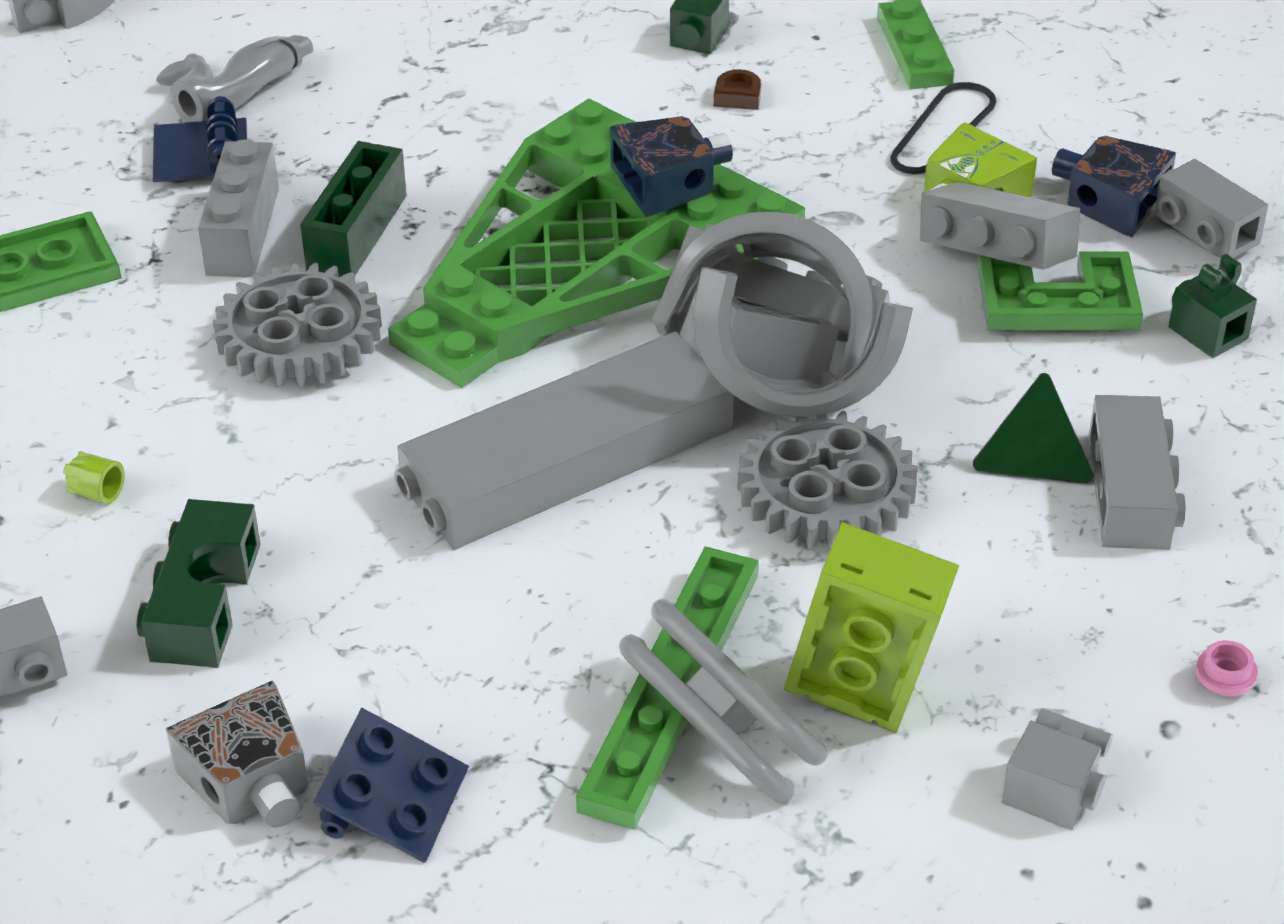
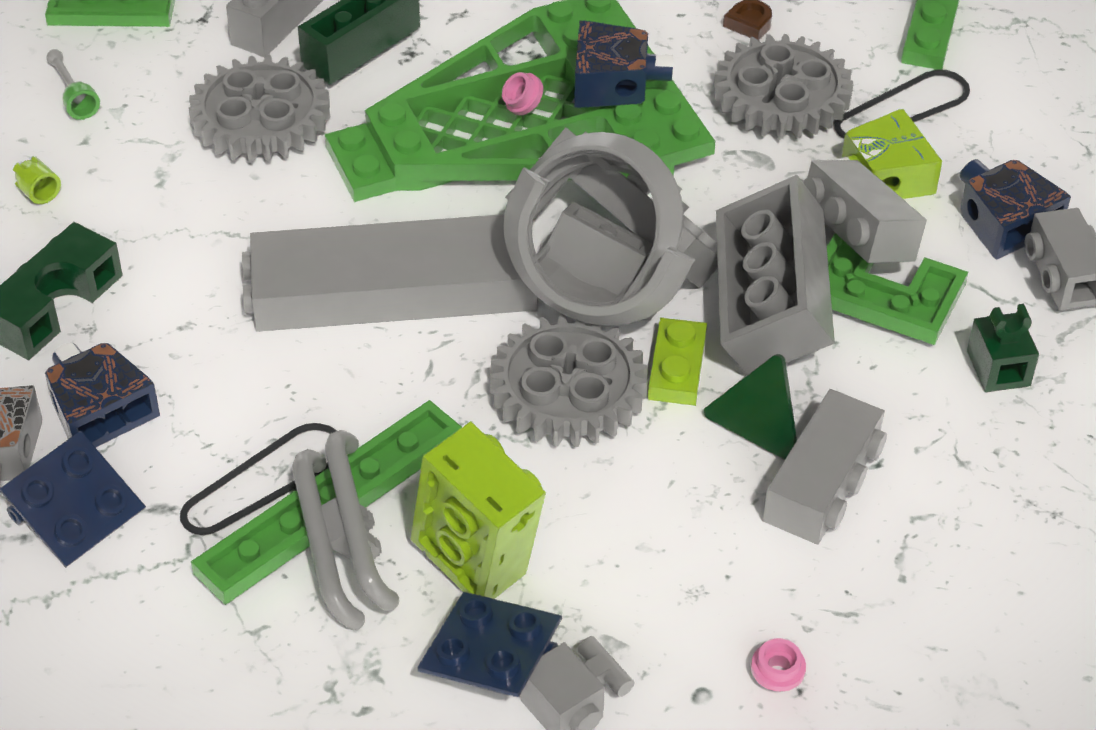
camera: 25 degrees right, 5 degrees up
none -> dark blue torso [45,343,160,448]
none -> bright green hinge [46,49,100,120]
none -> black piece [180,423,337,535]
none -> dark blue hinge [417,591,562,698]
none -> bright pink plate [502,72,543,115]
none -> lime plate [648,317,707,406]
none -> light grey gear [714,34,854,139]
none -> light grey brick [716,175,835,375]

